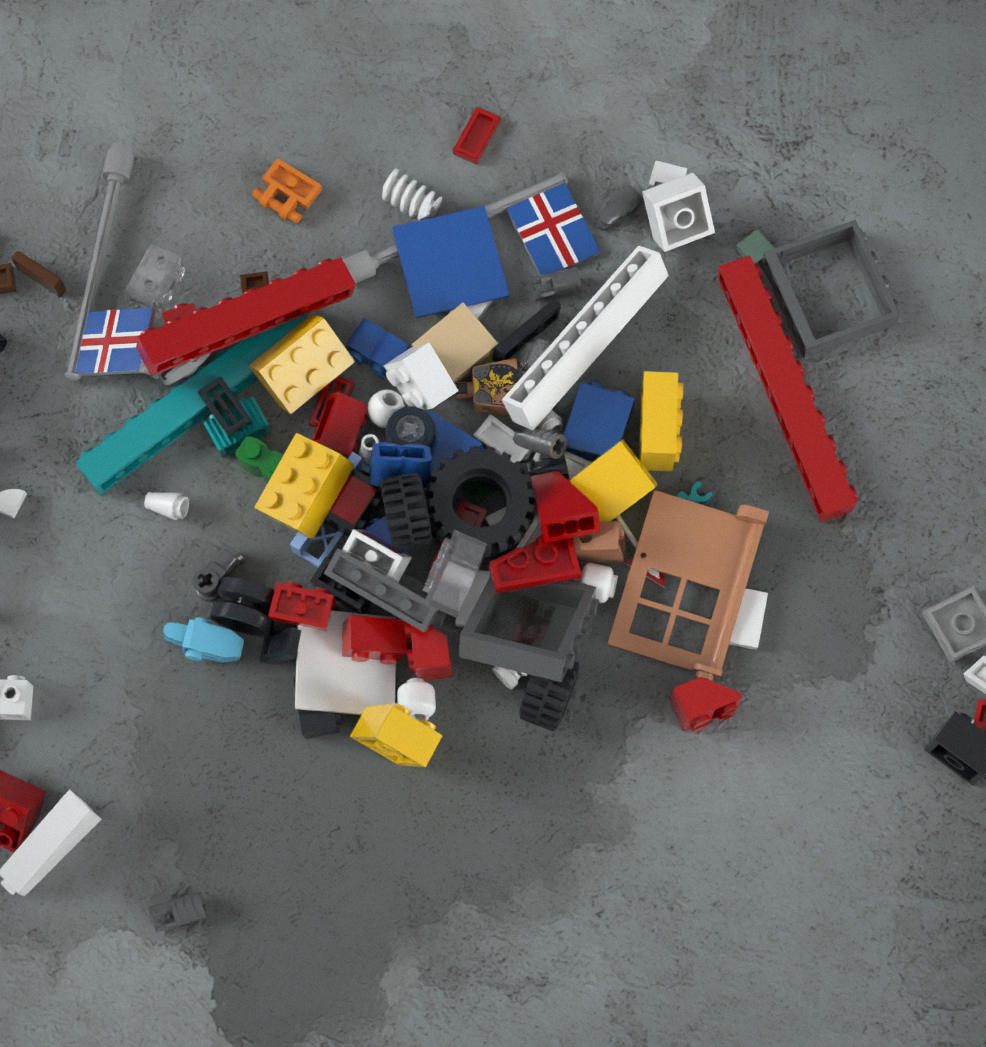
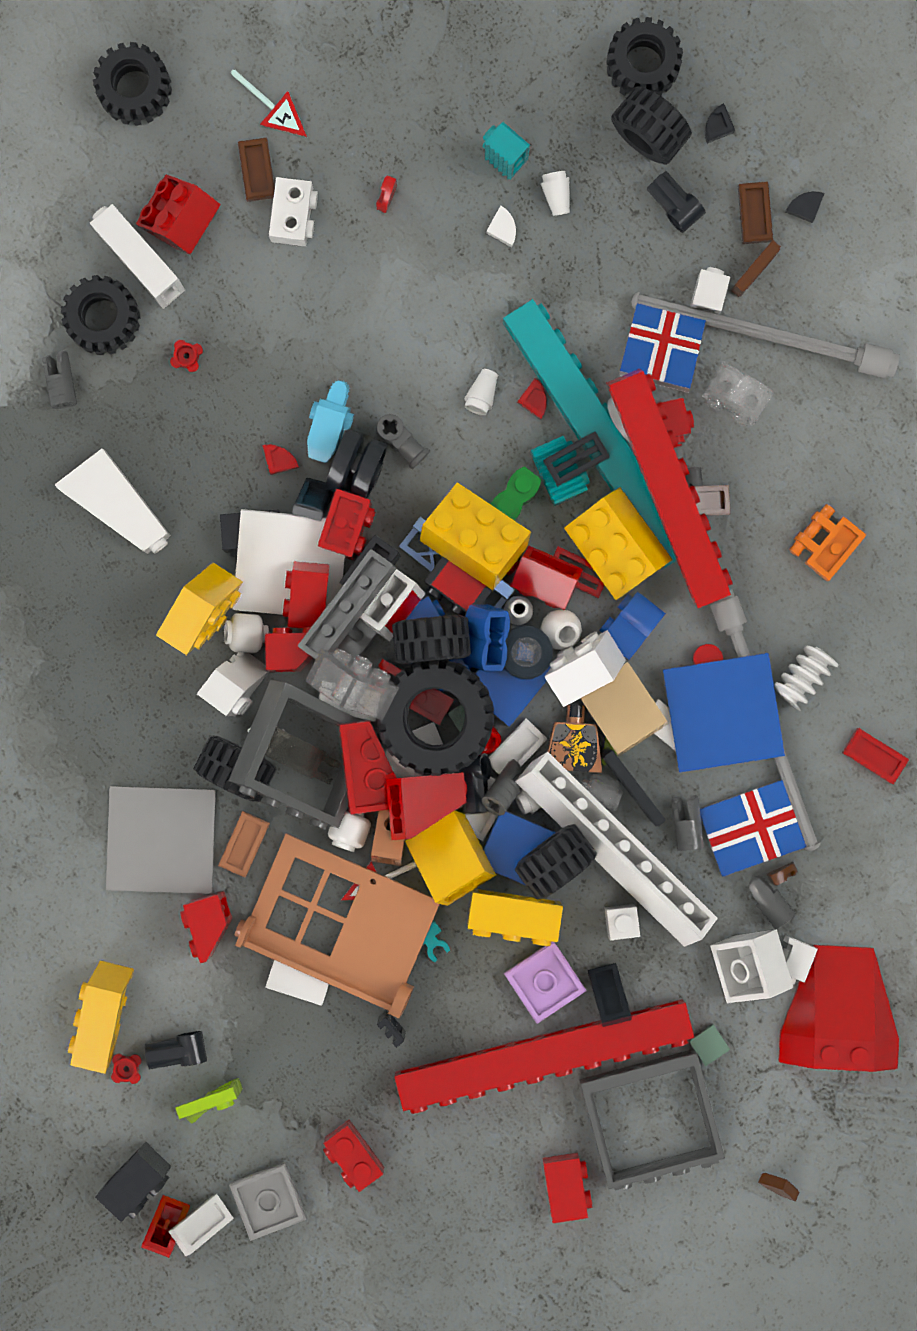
camera: 90 degrees right, 15 degrees up
none -> white slope [55,449,171,554]
none -> black tyre [61,275,141,355]
none -> yellow wedge [68,961,134,1074]
none -> light grey piece [106,786,216,894]
none -> red plate [111,1053,142,1084]
none -> black piece [145,1031,207,1069]
none -> red plate [170,340,203,372]
none -> lime plate [175,1078,243,1123]
none -> white wedge [197,652,269,716]
none -> nougat tile [218,811,270,878]
none -> red tile [262,444,299,475]
none -> red brick [323,1119,385,1192]
none -> black tile [377,1010,406,1048]
none -> lavender plate [504,941,587,1024]
none -> black tyre [515,824,597,899]
none -> red tile [517,378,547,420]
none -> red piece [542,1153,593,1224]
none -> black tile [587,963,632,1027]
none -> white brick [604,904,640,940]
none -> white brick [690,267,730,315]
none -> red tile [692,644,723,665]
none -> reddish brown tile [758,1173,800,1202]
none -> reddish brown tile [767,862,798,886]
none -> red wedge [778,944,899,1072]

